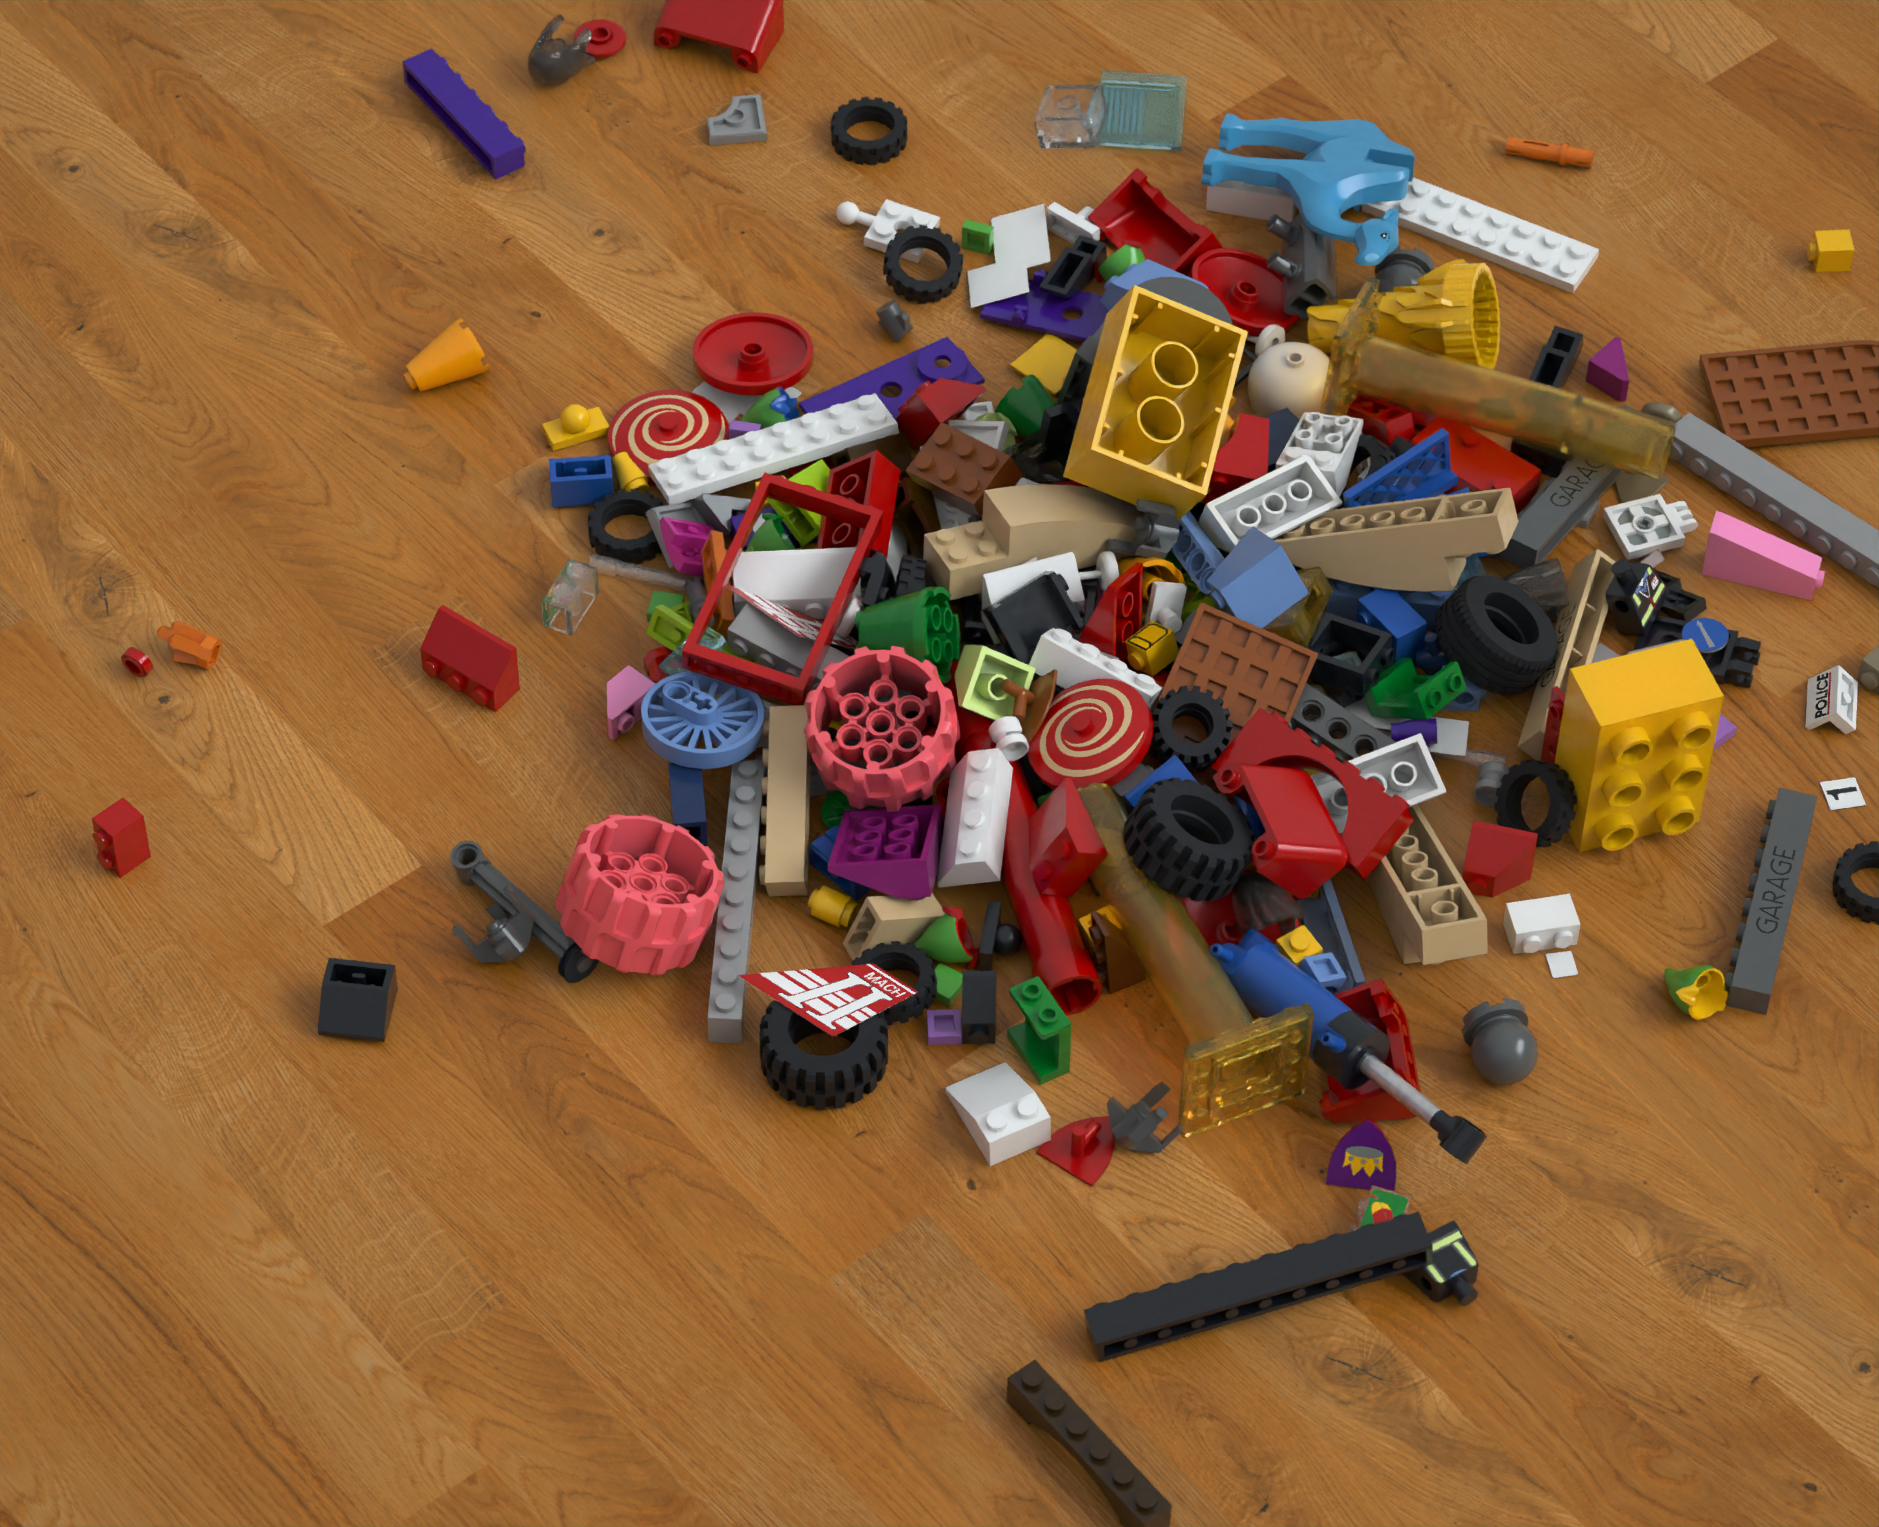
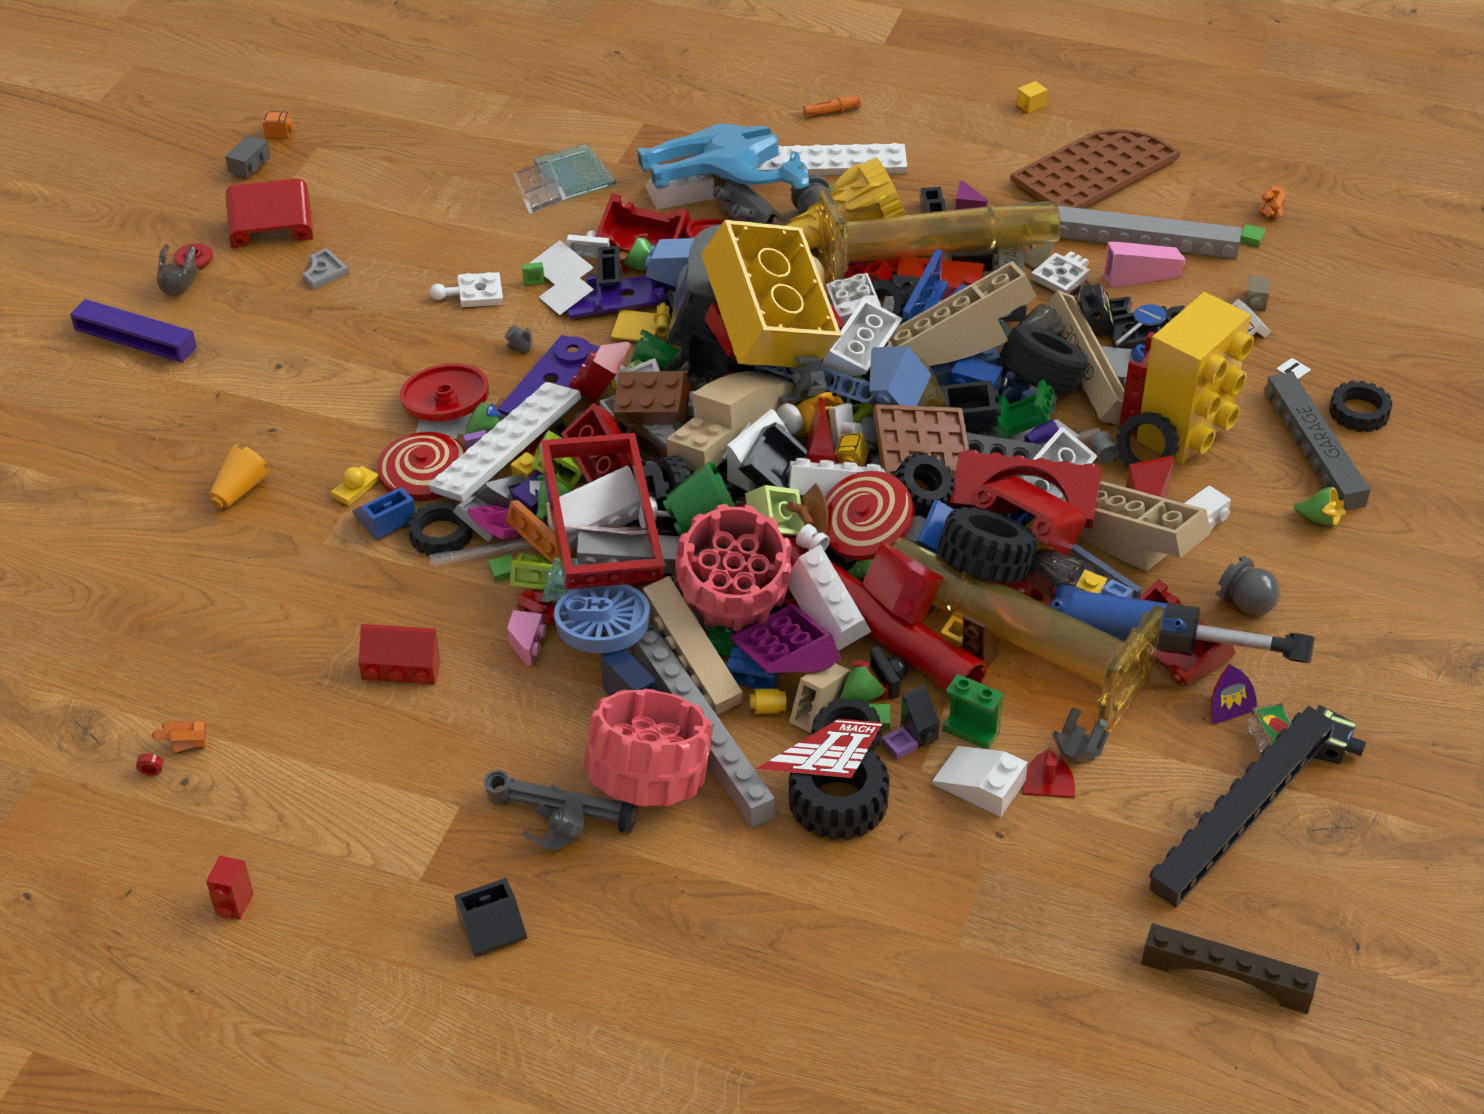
camera: 30 degrees left, 5 degrees down
clear brick [541,559,599,636] -> none
yellow cone [611,452,649,493] -> none
dark grey pin [684,576,715,628] -> none
black tyre [831,97,907,165] -> none
black tyre [883,225,963,304] -> none
white sticker [1546,951,1578,978] -> none

